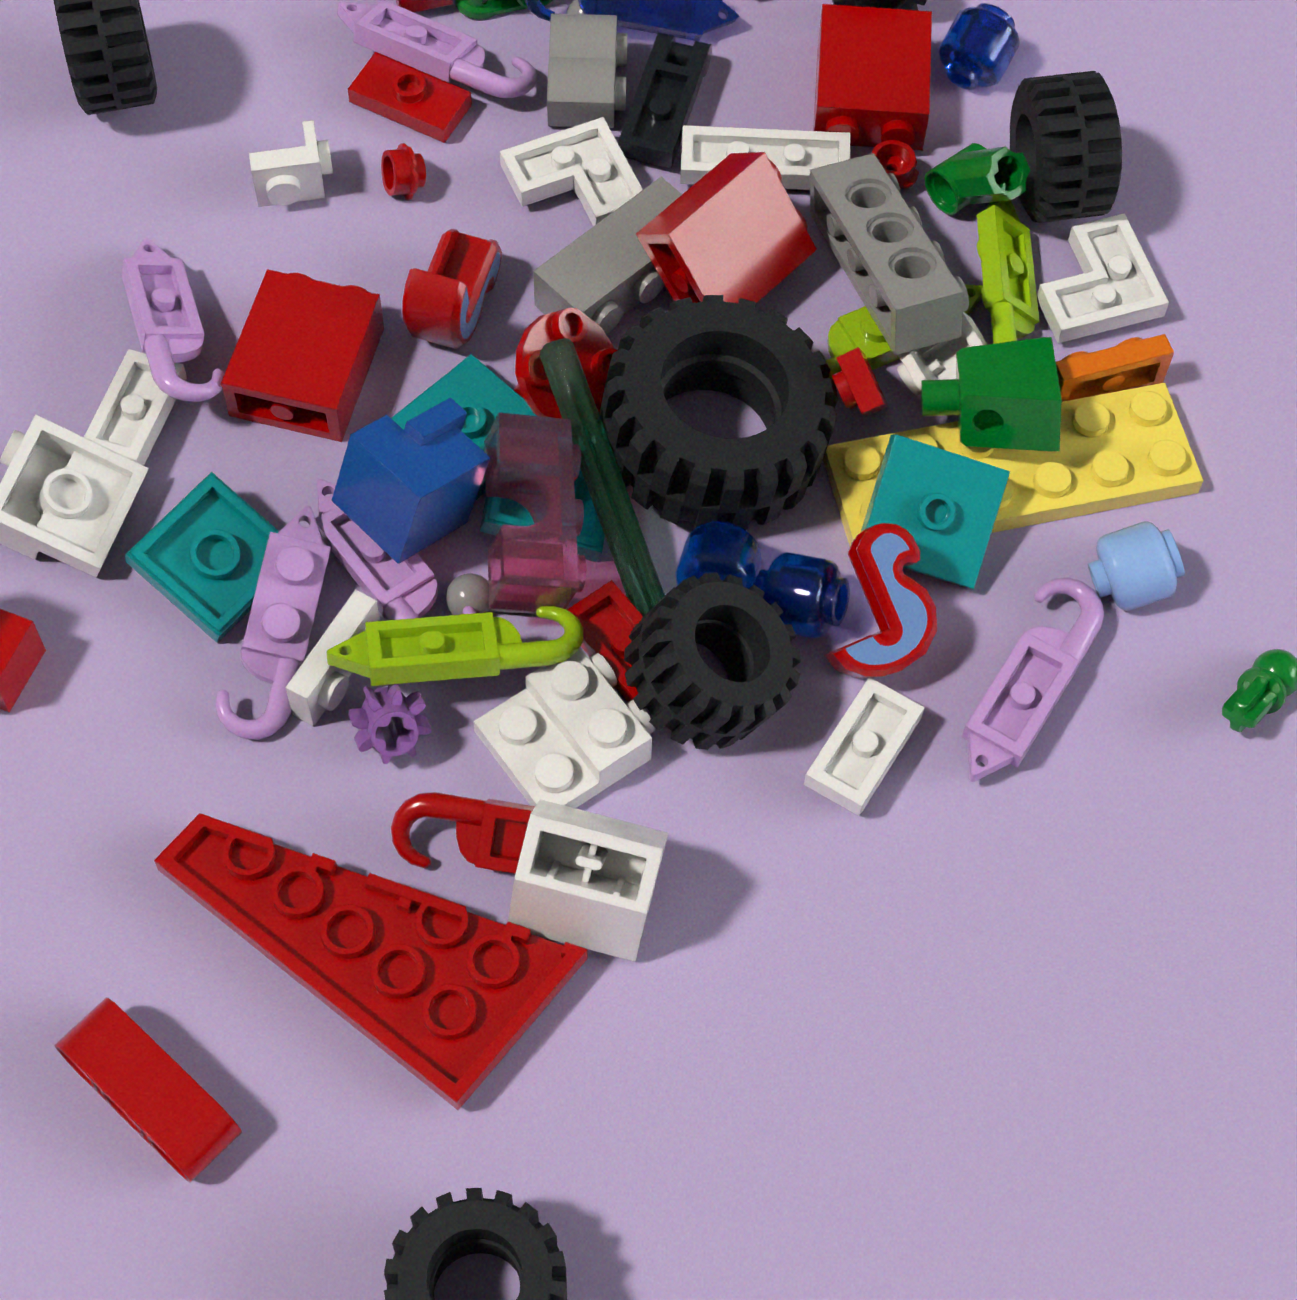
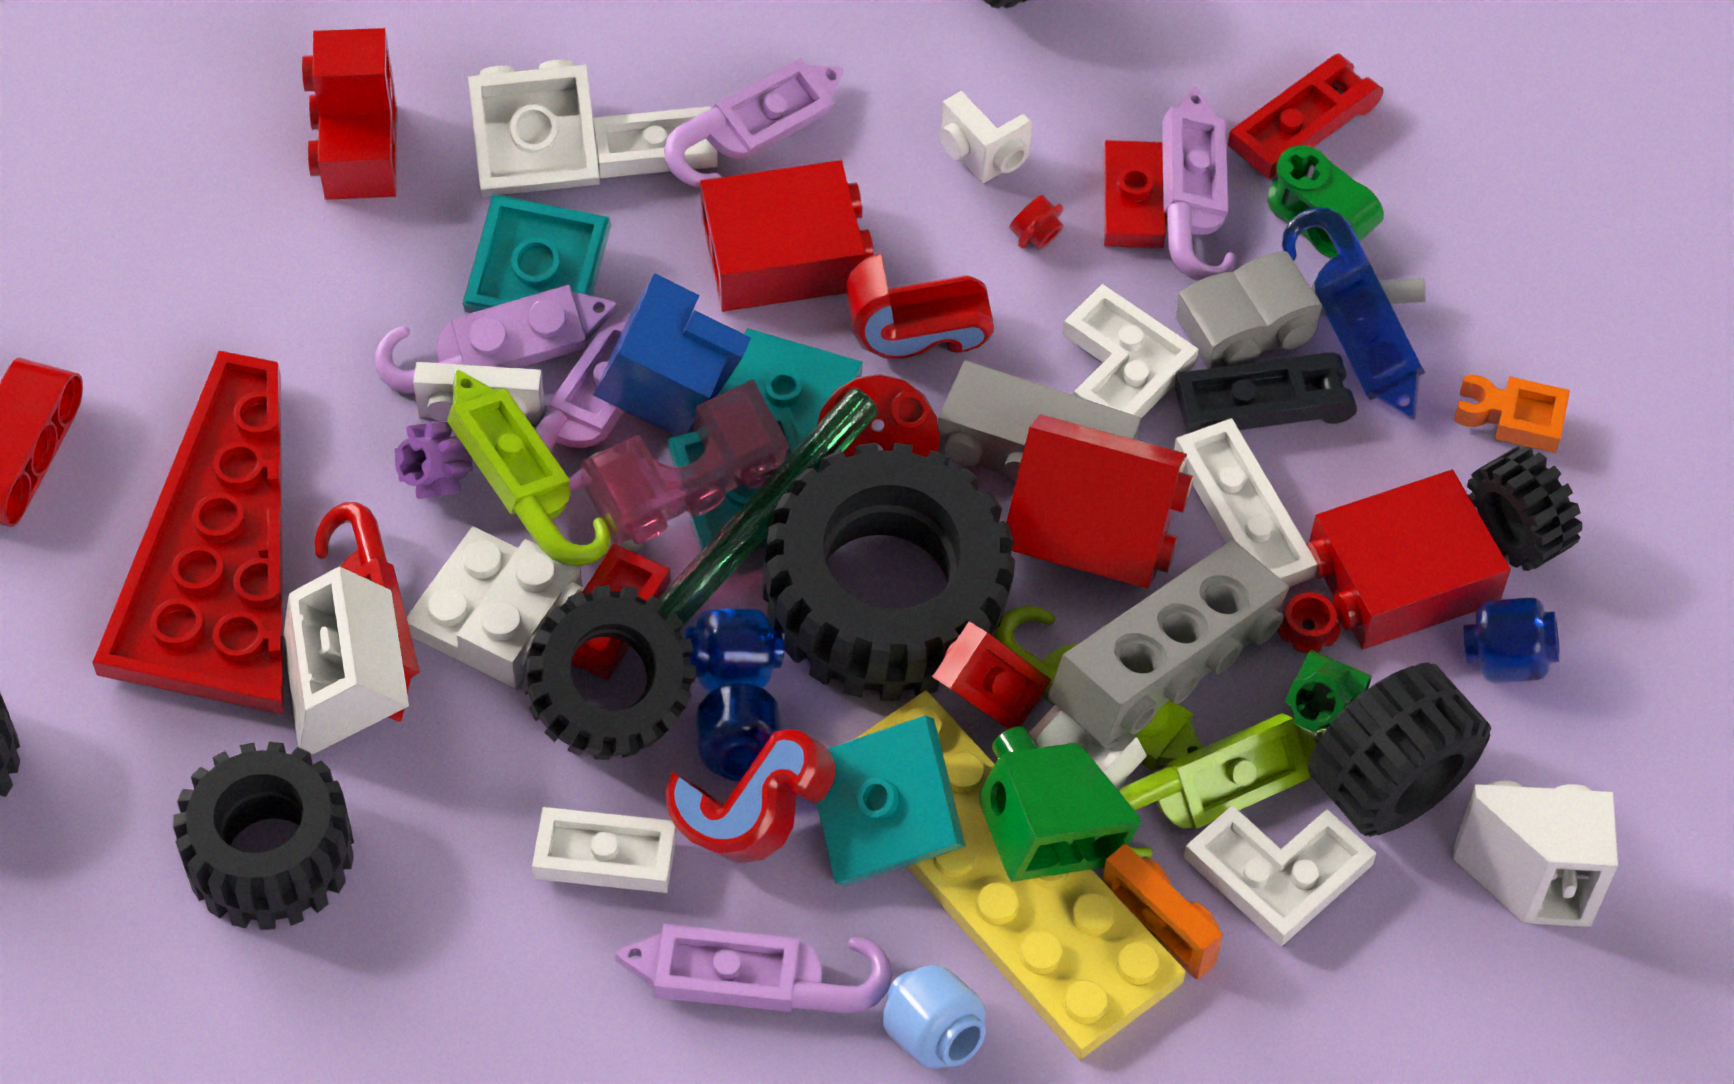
camera: 65 degrees right, 5 degrees down
none -> black tyre [173,741,354,930]
none -> white slope [1453,781,1618,927]

